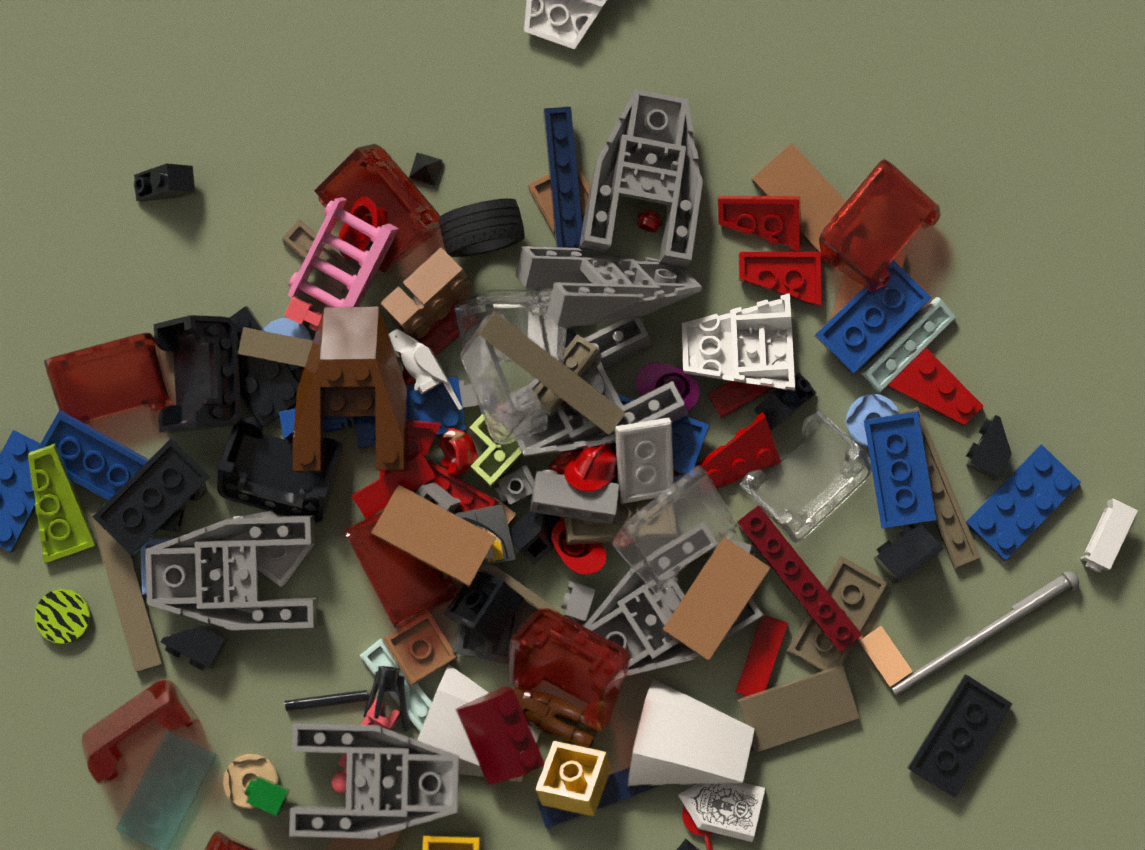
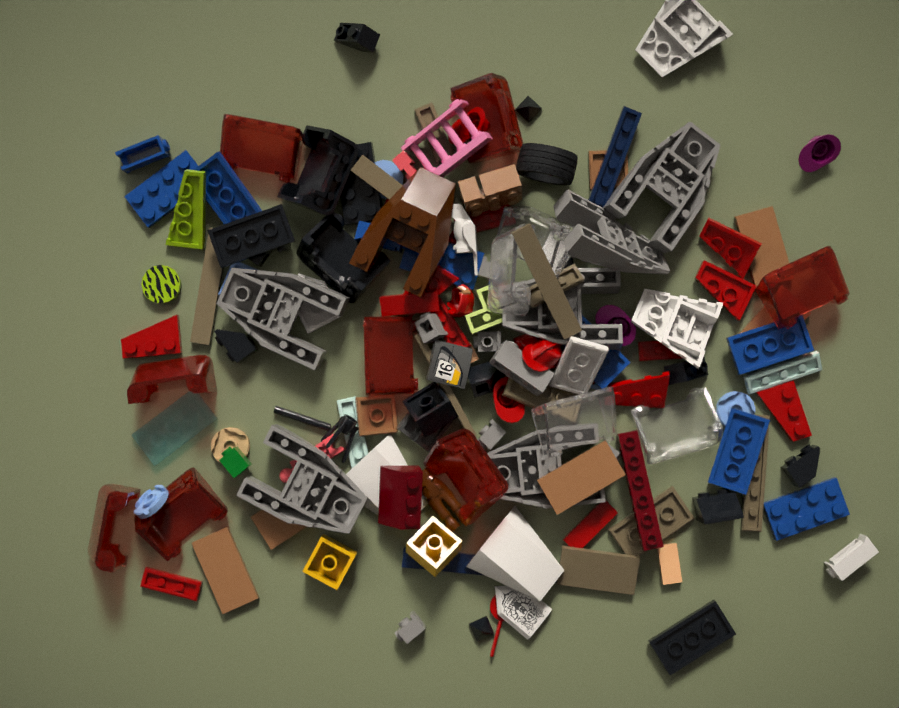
camera: 30 degrees right, 5 degrees up
medium nougat tile [372,485,496,587] -> none
red plate [636,210,662,233] -> none
light grey bar [890,571,1079,696] -> none
none -> red wing [121,315,182,359]
none -> magenta piece [798,134,841,172]

